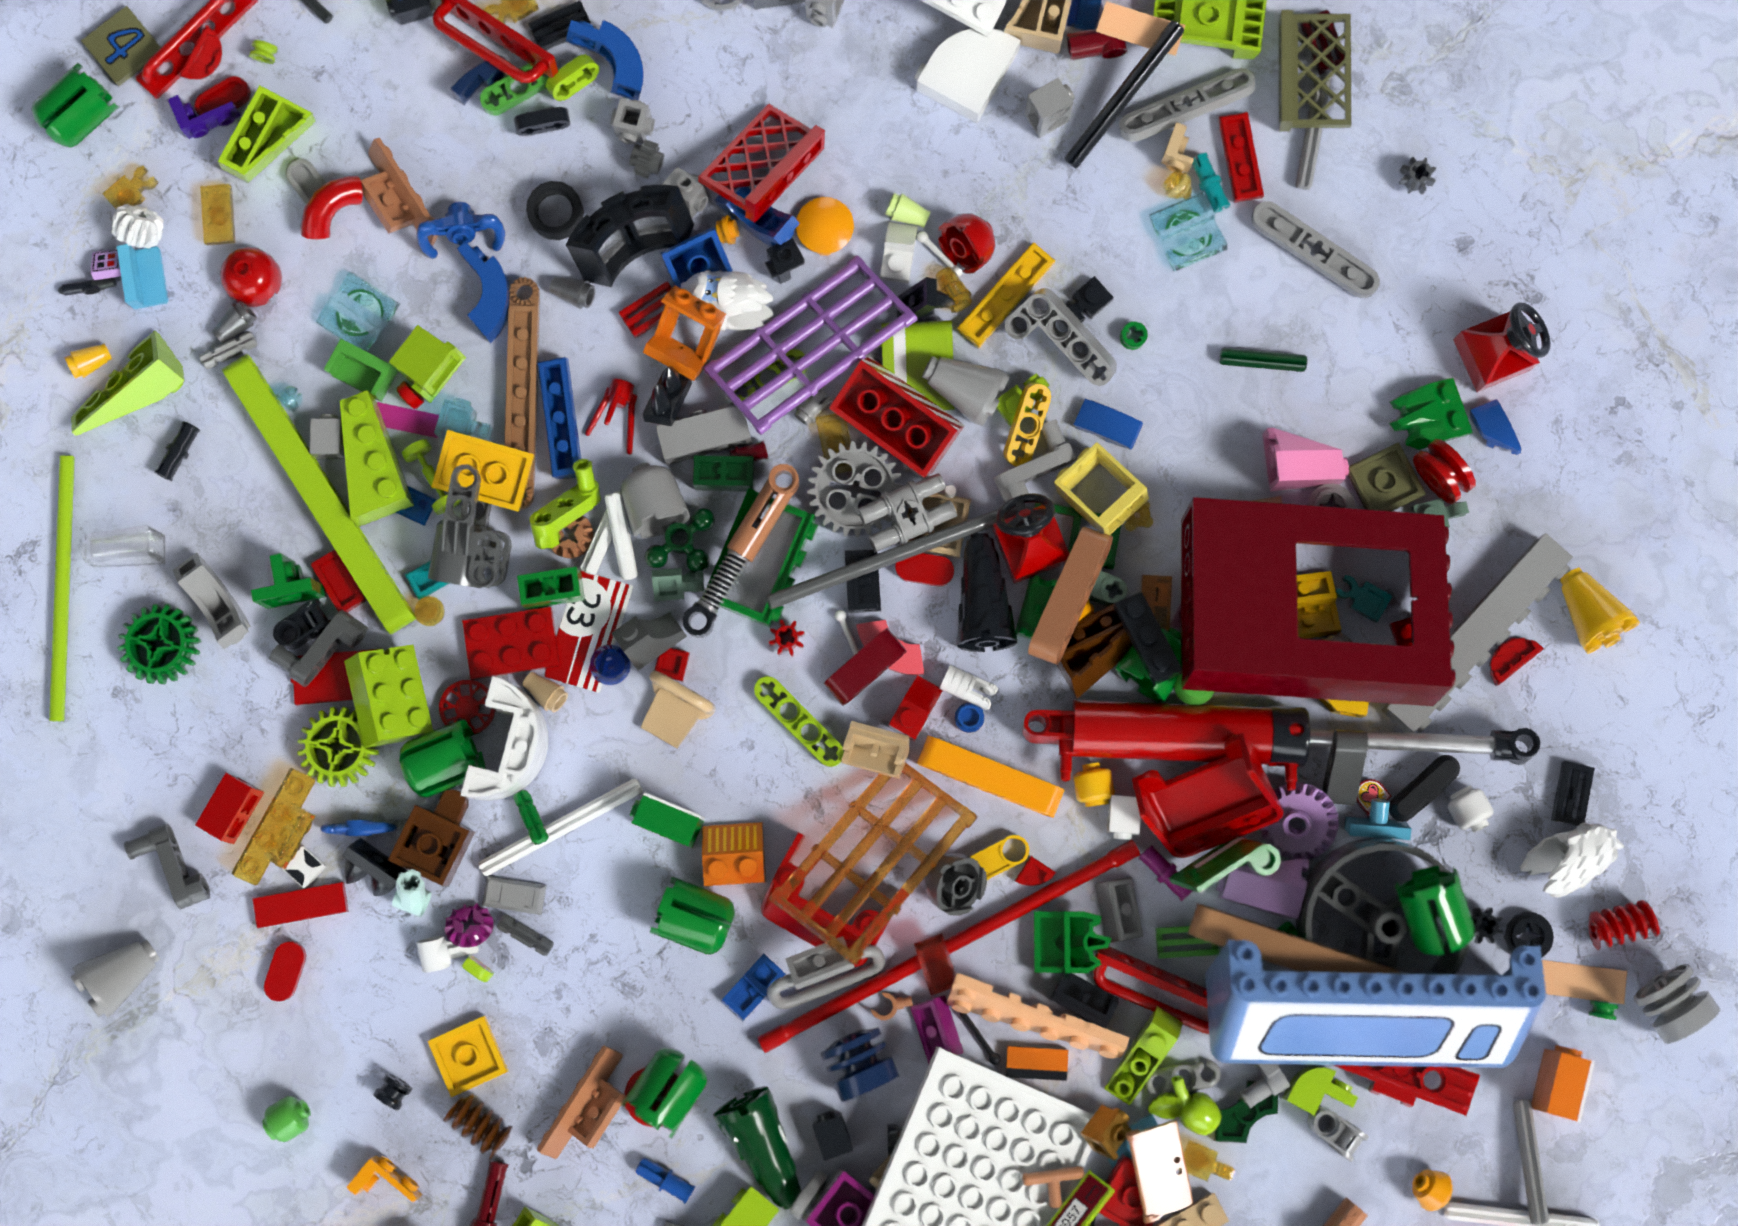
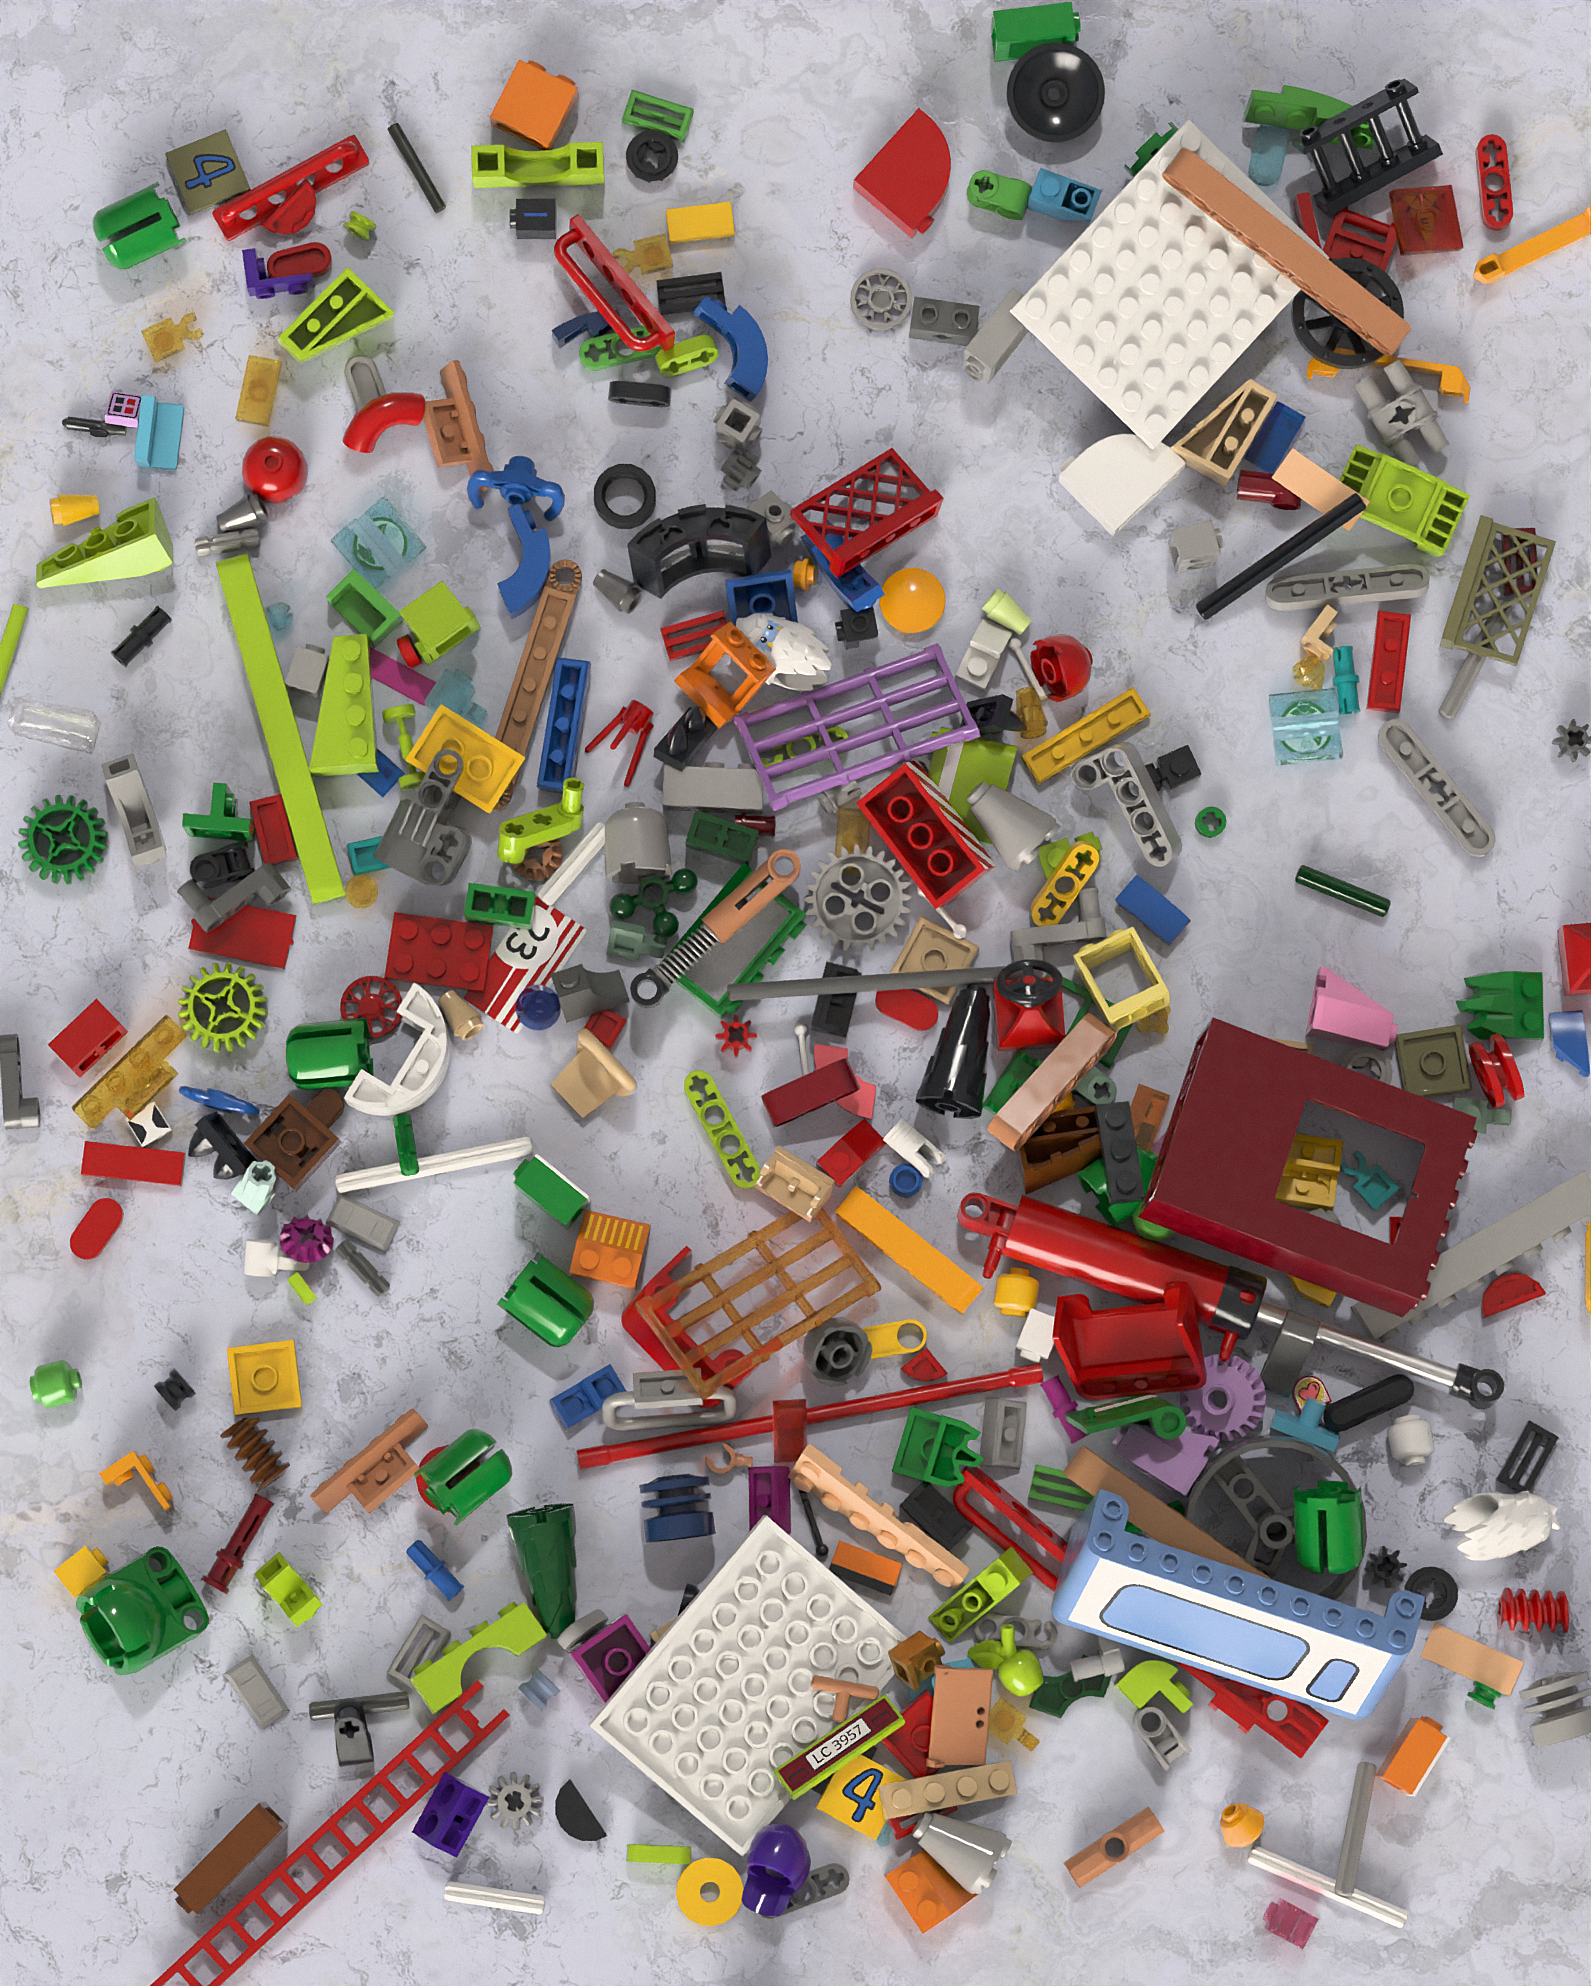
camera: 10 degrees right, 0 degrees up
white gear [111,204,163,249] -> none
lime piece [344,645,433,748] -> none
white axle [605,492,638,580] -> none
black brick [812,1110,853,1161] -> none
light grey pin [857,473,957,552] -> none

